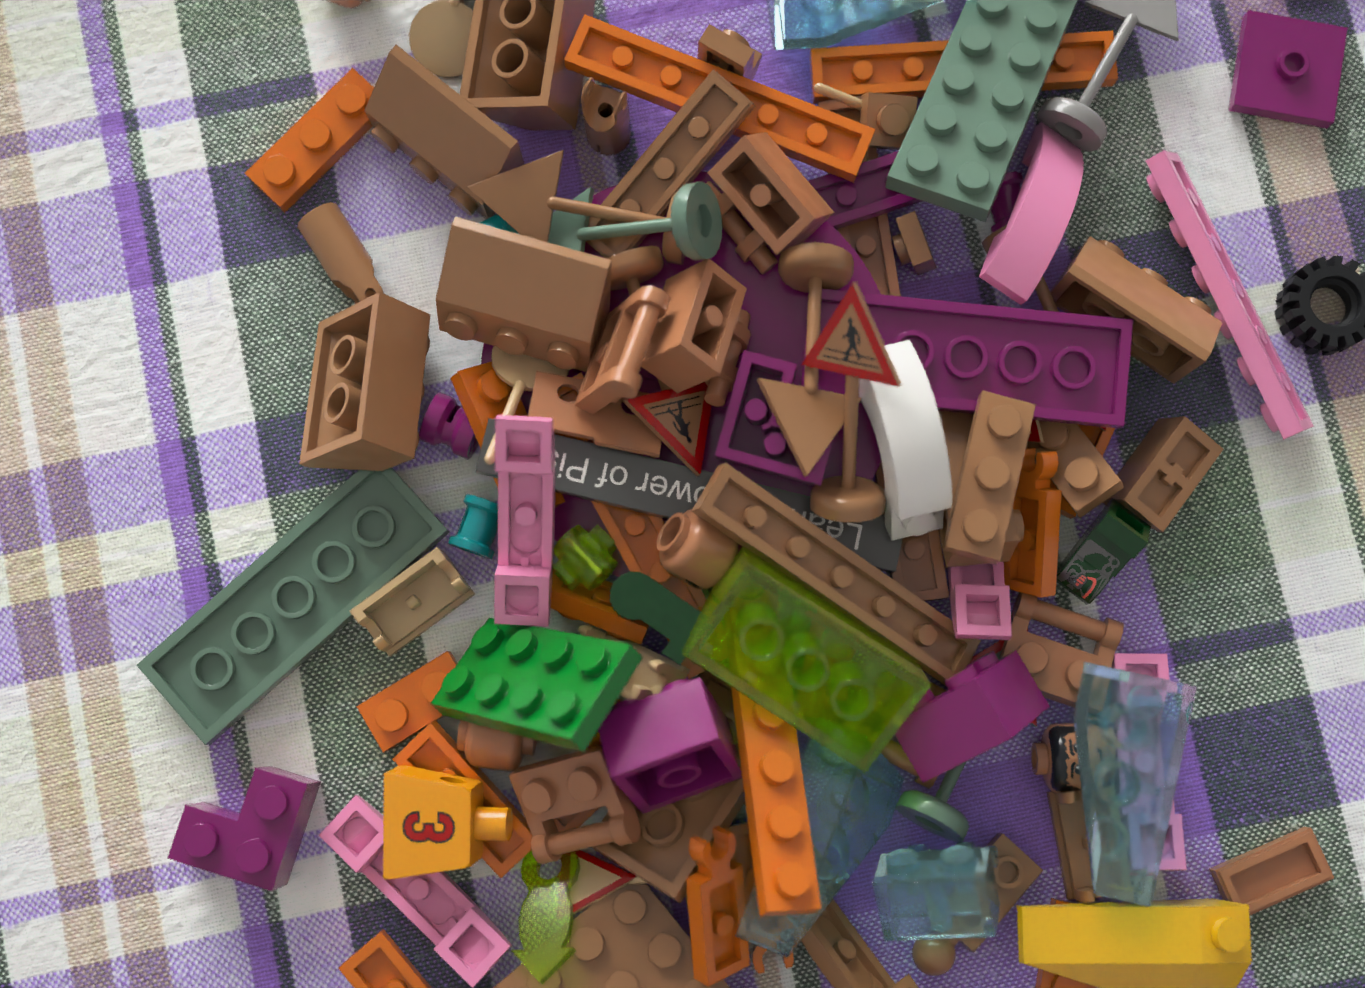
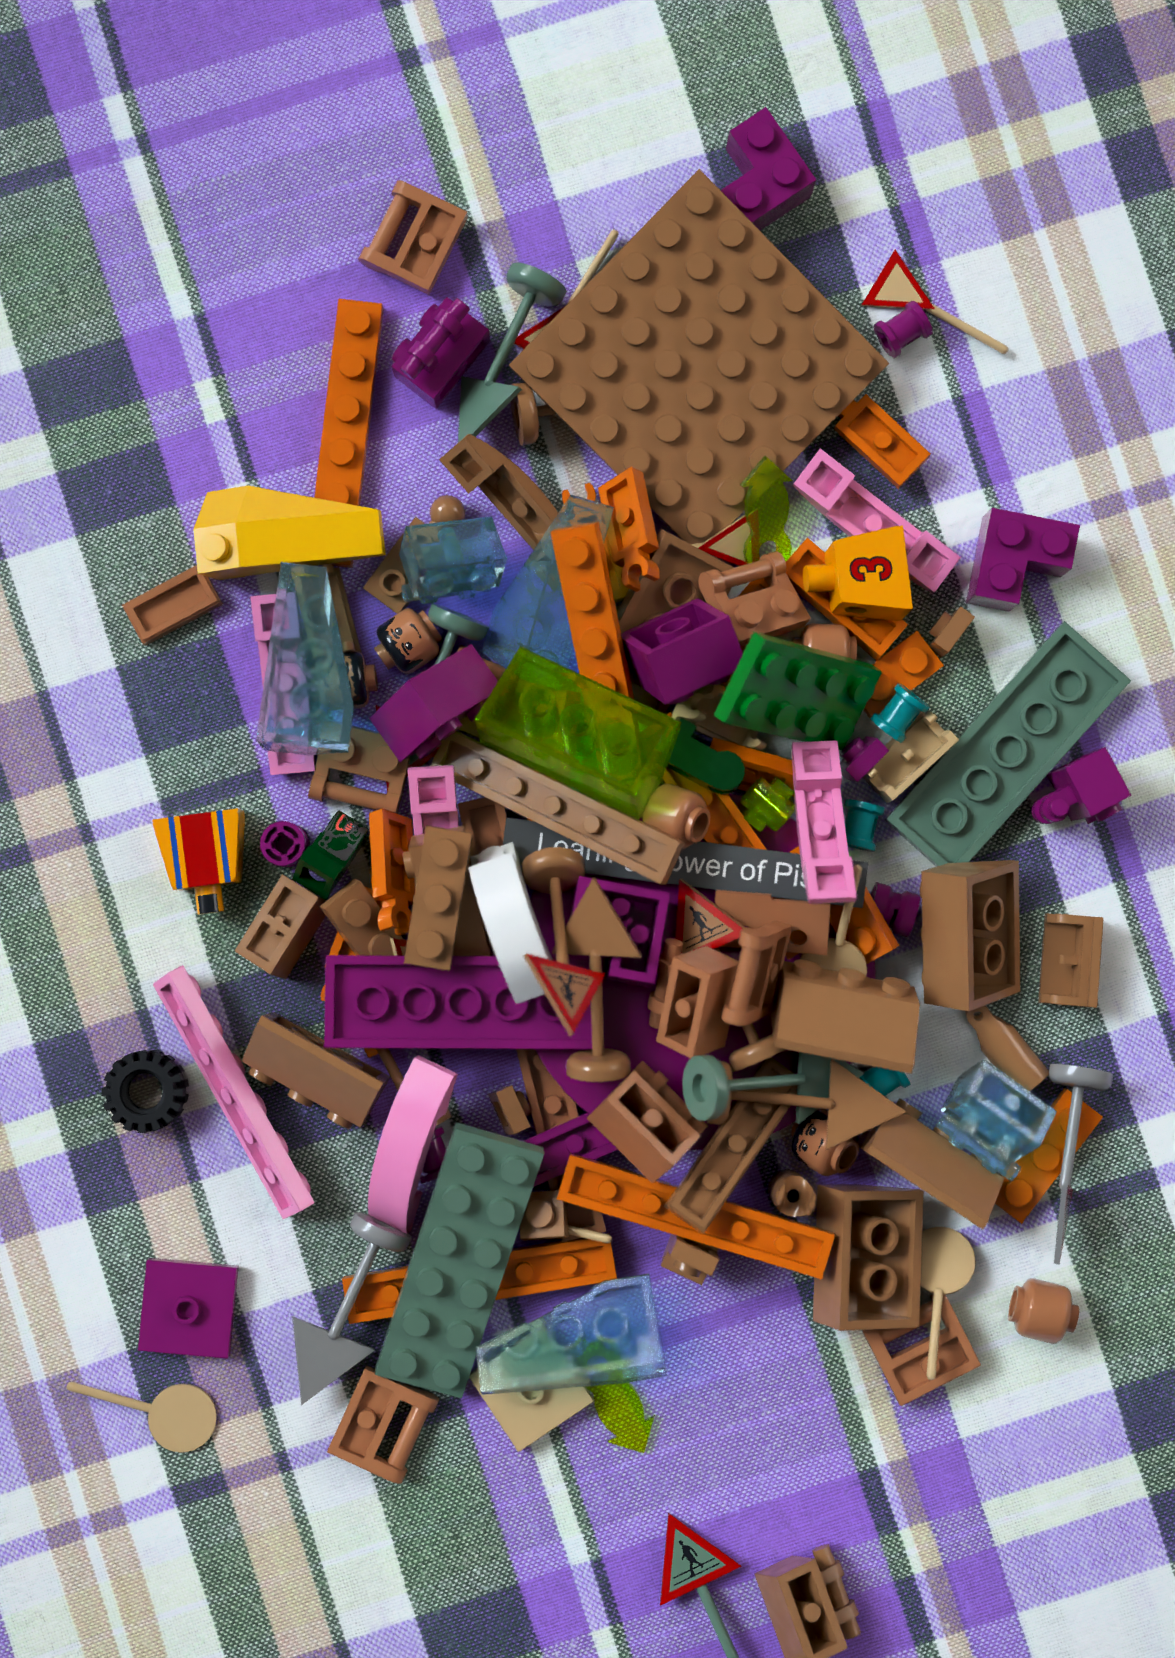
camera: 170 degrees right, 5 degrees up
none -> torso [152,808,245,915]
none -> magenta wheel [260,821,310,867]
none -> nougat head [374,608,443,674]
none -> nougat head [791,1109,860,1177]
none -> magenta plate [840,736,889,782]
none -> teal bush [870,683,930,743]
none -> medium nougat plate [928,606,975,658]
none -> clear light blue brick [936,1059,1057,1181]
none -> magenta brick [1032,747,1132,824]
none -> medium nougat hinge [1038,914,1104,1008]
none -> light grey piece [1048,1064,1113,1265]

